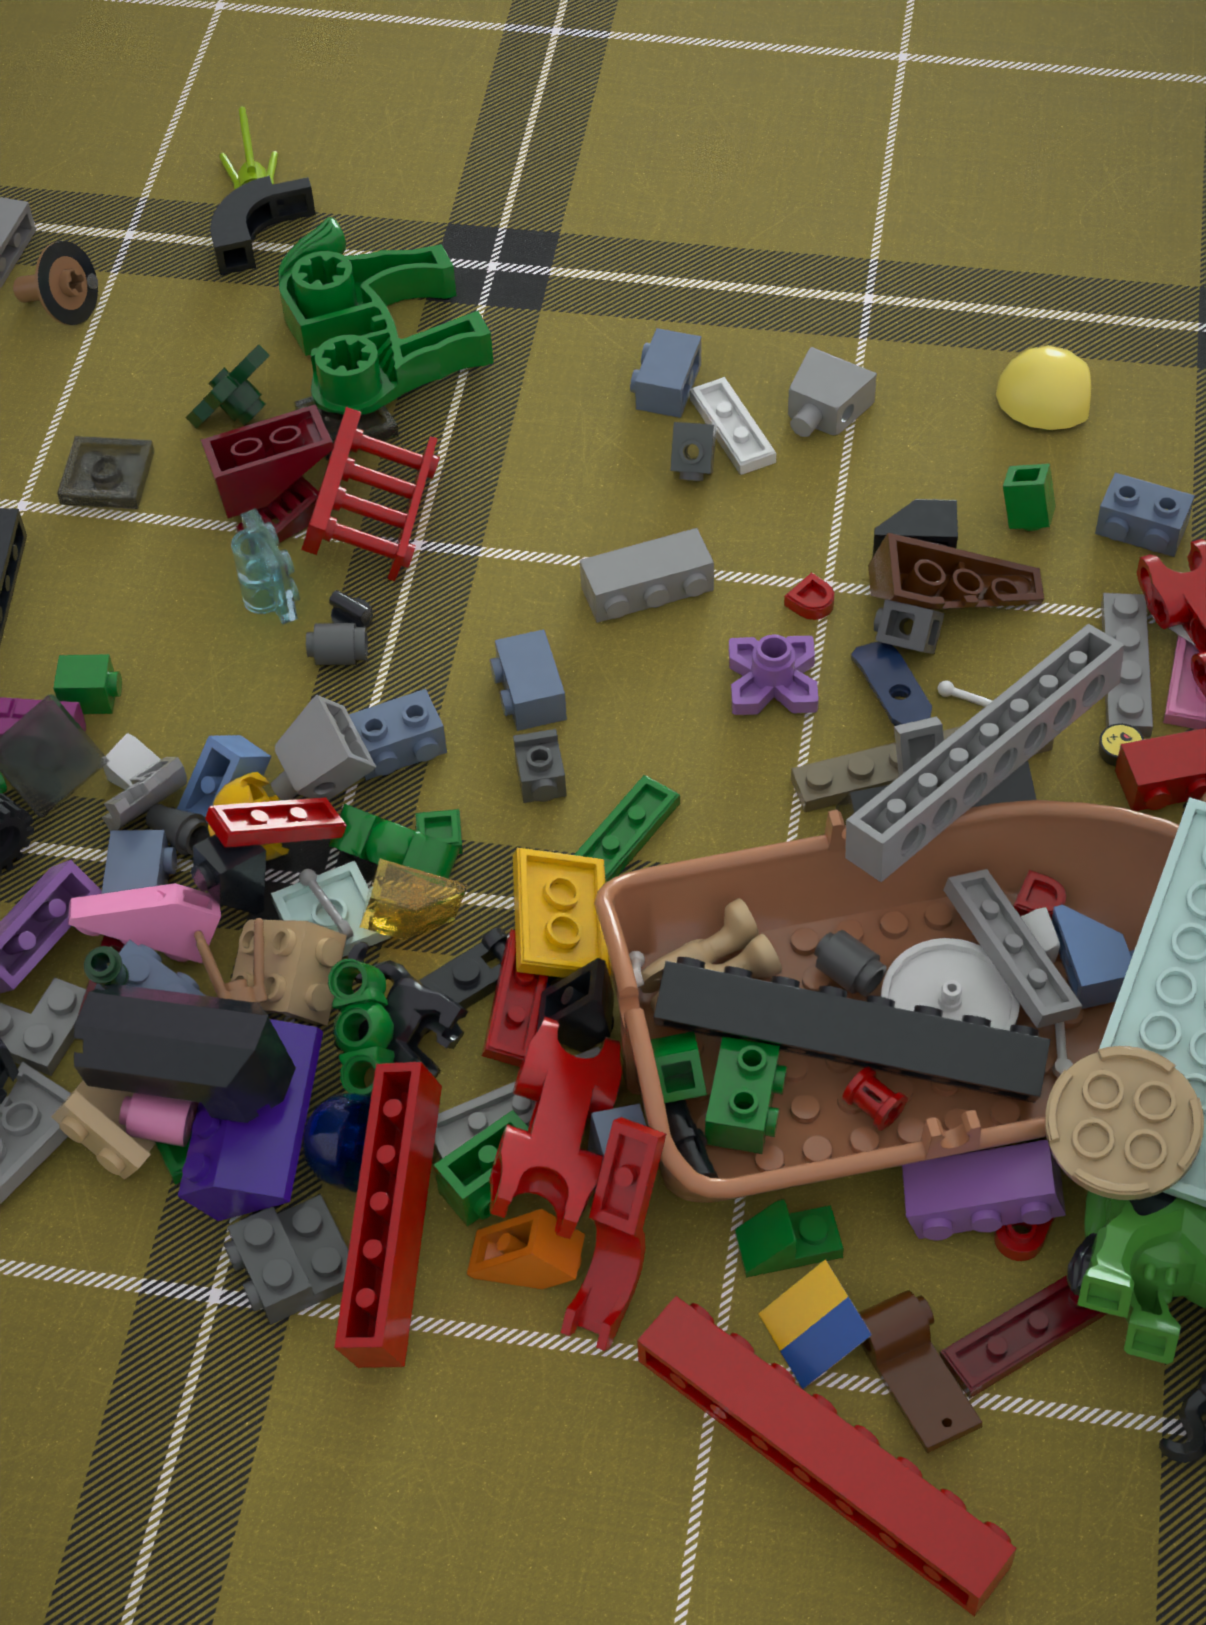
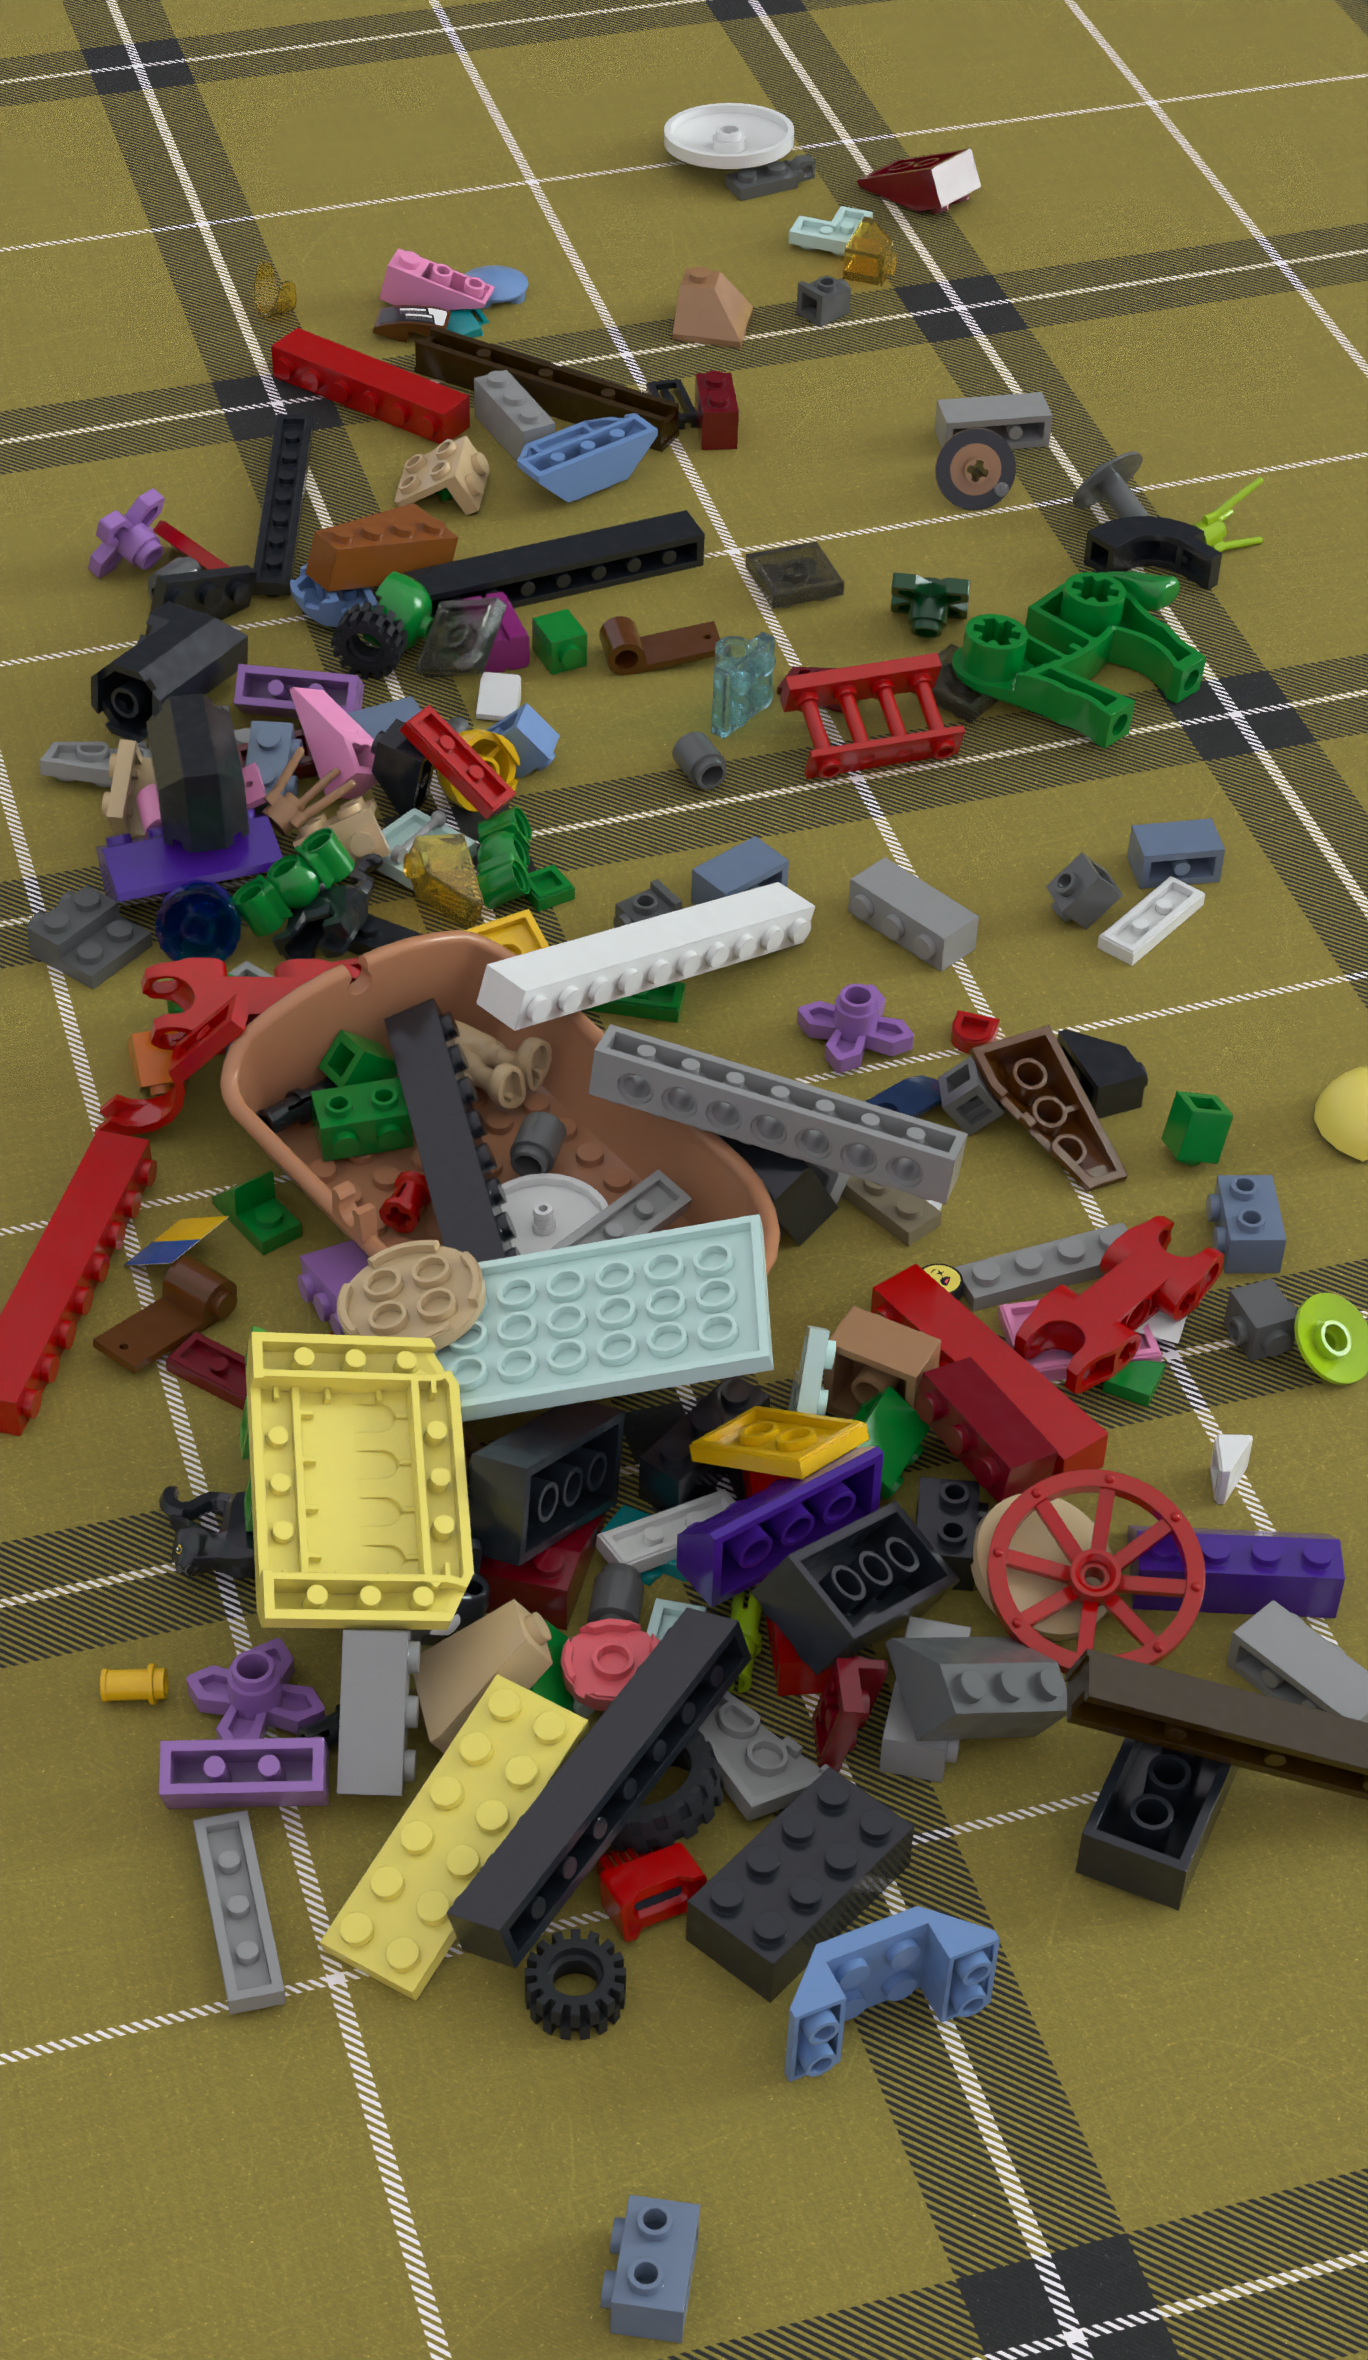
camera: 60 degrees right, 10 degrees down
dark green pin [84,946,129,988] -> none
light grey slope [102,757,187,831] -> none
dark red slope [201,404,334,518] -> none
light grey torso [271,695,376,800] -> none
black plate [329,590,373,628] -> none
red brick [334,1062,442,1368] -> none
sand blue brick [349,689,447,780] -> none
white hinge [629,951,645,987] -> none
light grey torso [788,347,877,437] -> none
none -> white brick [476,882,815,1031]
none -> reddish brown door [599,616,724,676]
none -> dark grey piece [1073,451,1150,518]

